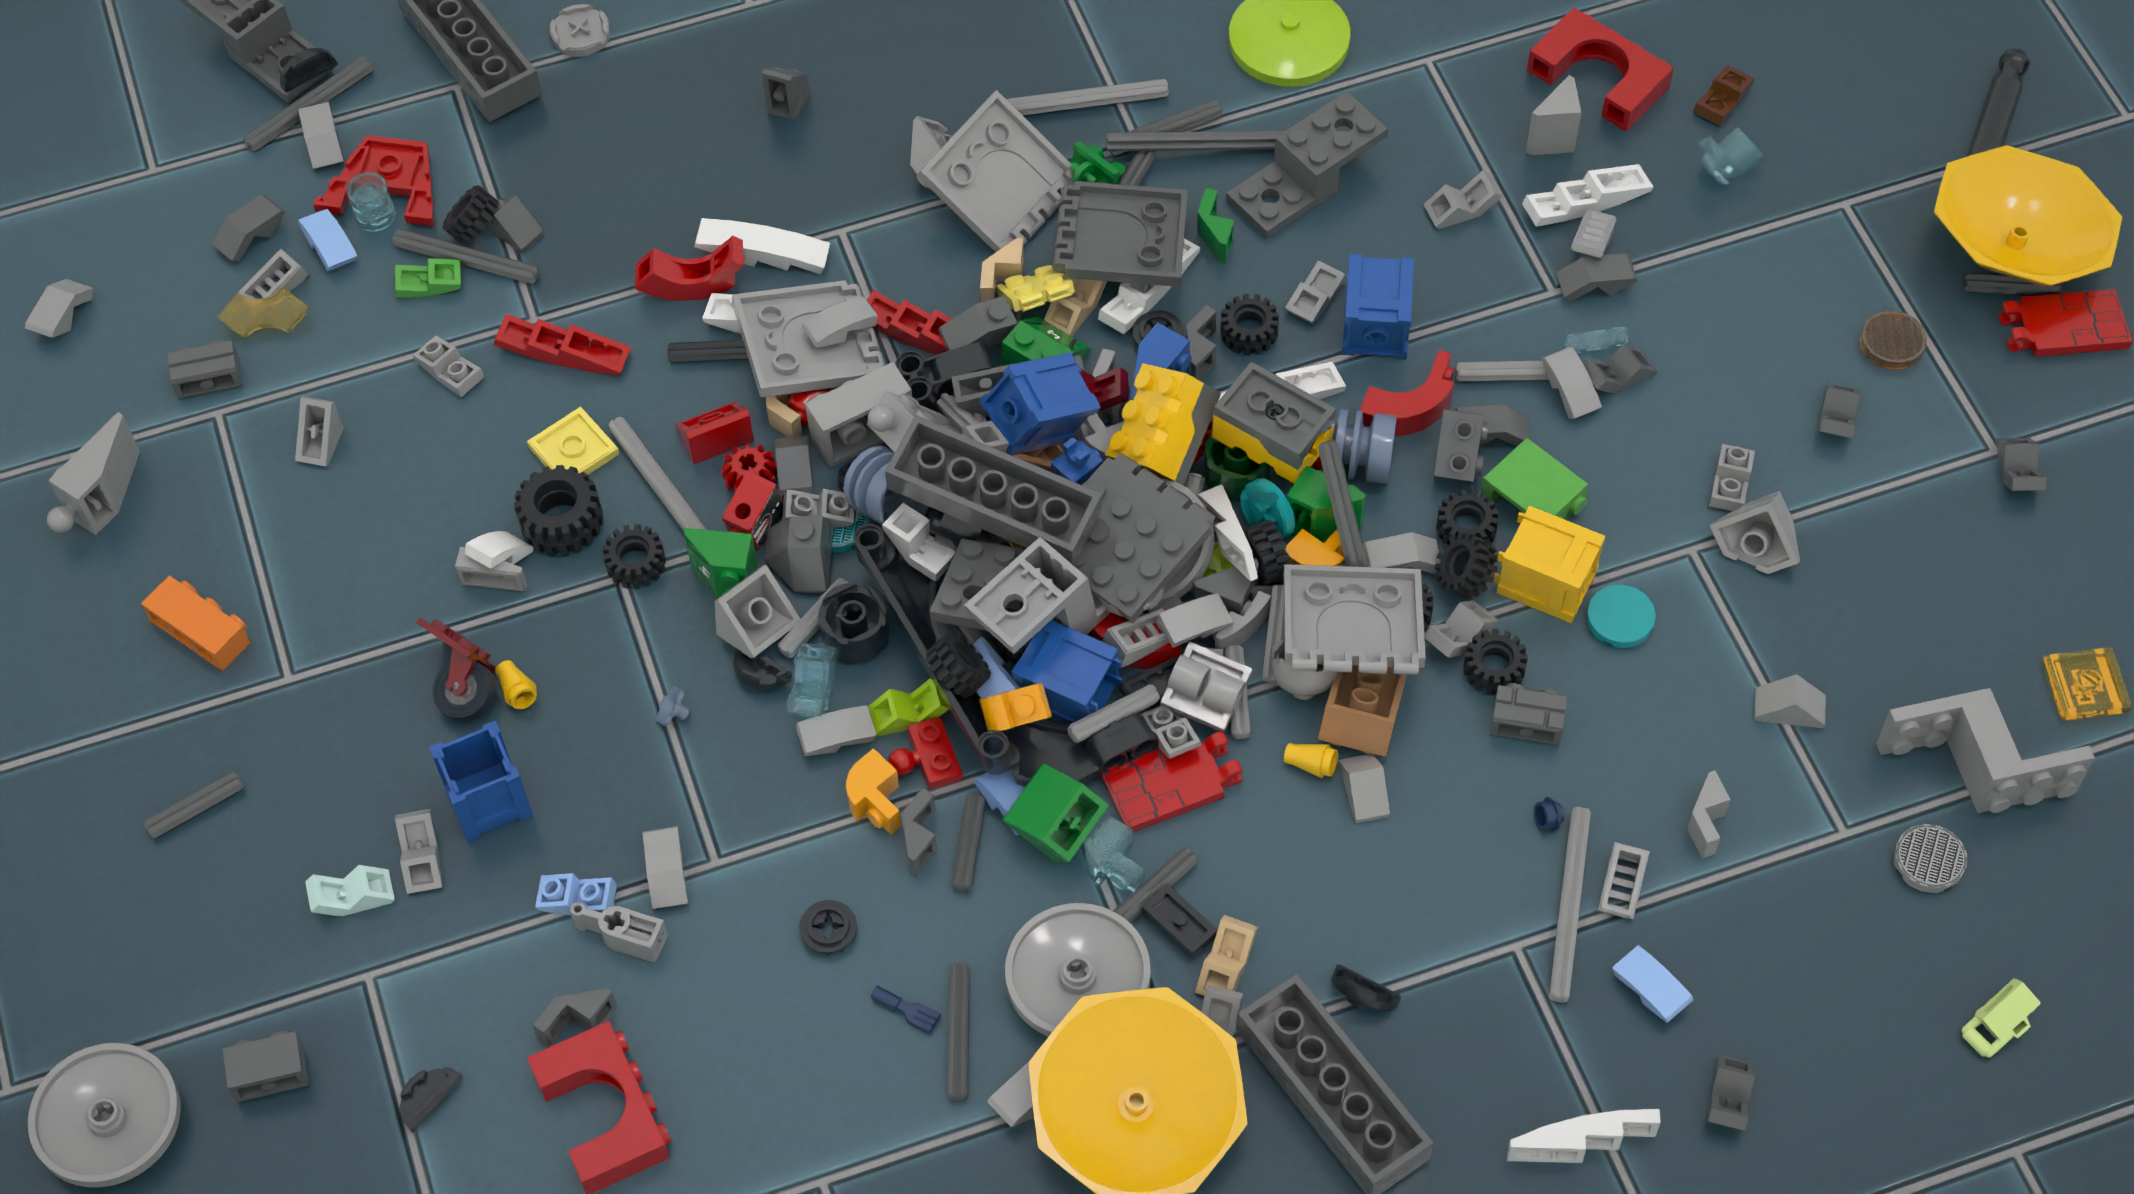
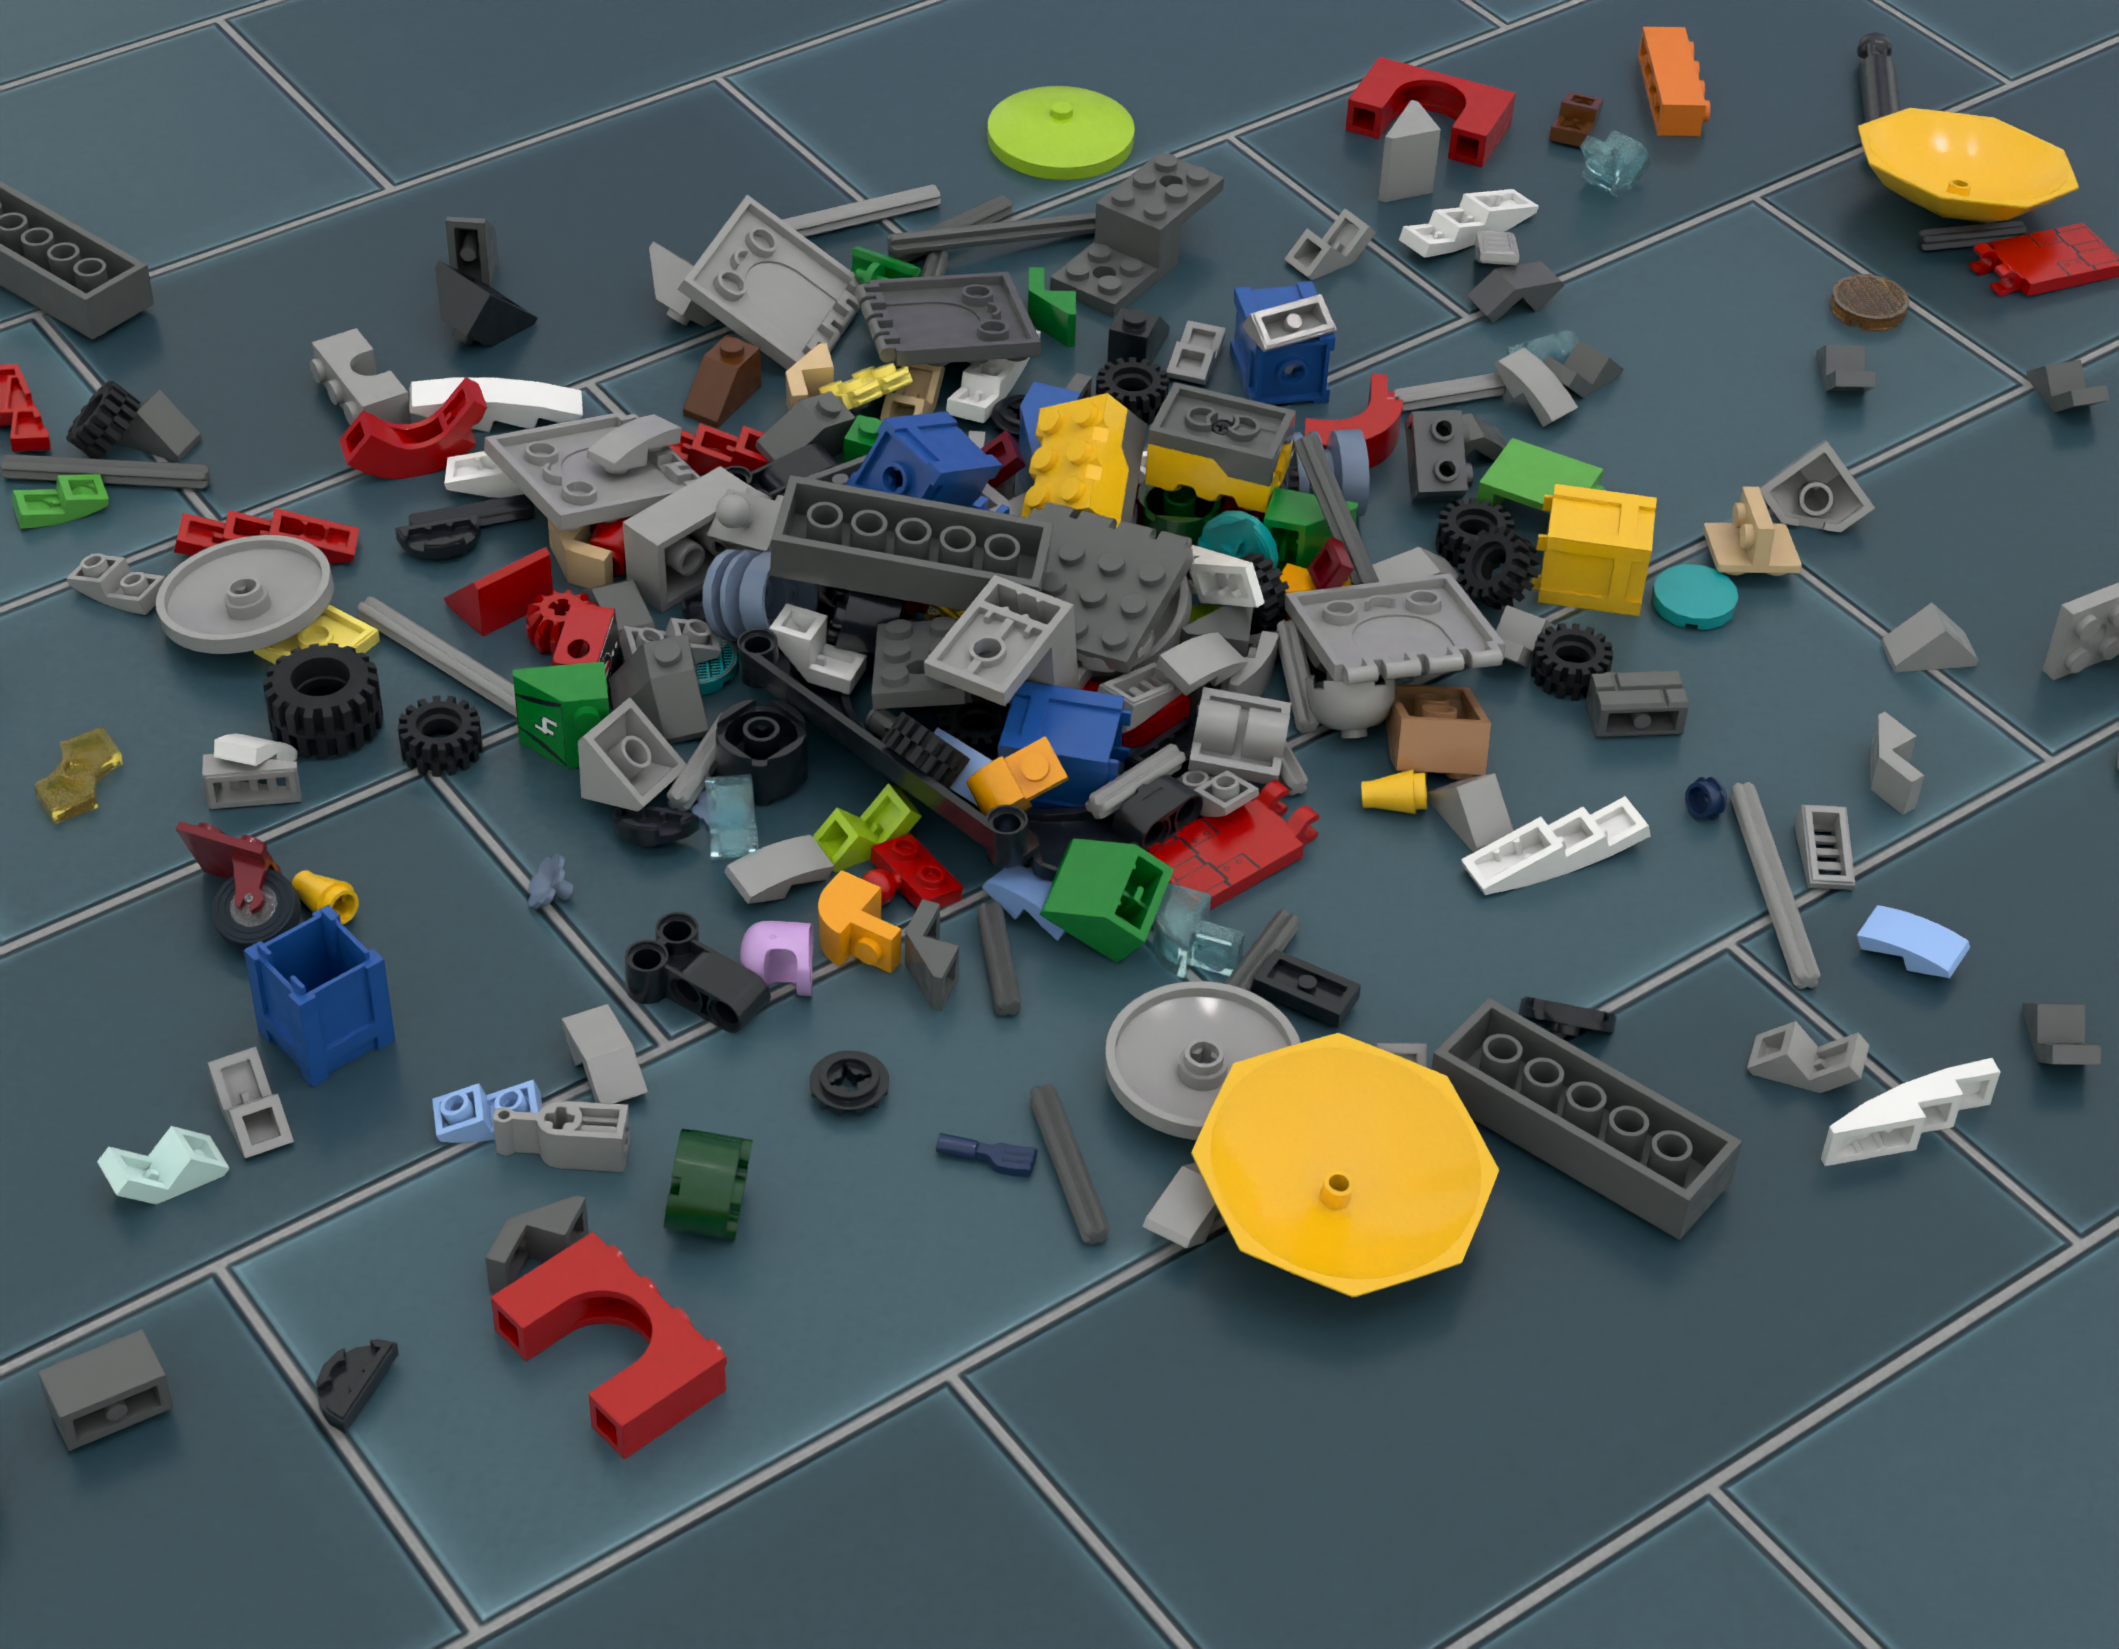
camera: 20 degrees left, 15 degrees down
light grey tile [550,4,611,57] -> none
tan slope [1195,915,1258,996] -> none
light grey slope [1709,444,1755,511] -> none
none -> clear yellow tile [34,727,123,824]
none -> light grey dish [156,535,334,654]
none -> light grey arch [309,328,412,426]
none -> black plate [395,514,481,560]
none -> black slope [435,261,538,347]
none -> black piece [625,912,771,1033]
none -> dark green brick [663,1128,753,1241]
none -> reddish brown slope [683,335,761,429]
none -> lavender helmet [740,921,813,997]
none -> black slope [1107,307,1170,366]
none -> light grey slope [1243,294,1337,352]
none -> dark red tile [1307,538,1354,590]
none -> white slope [1461,796,1651,895]
none -> orange brick [1638,26,1710,137]
none -> tan bracket [1703,487,1802,576]
none -> light grey slope [1747,1021,1869,1093]

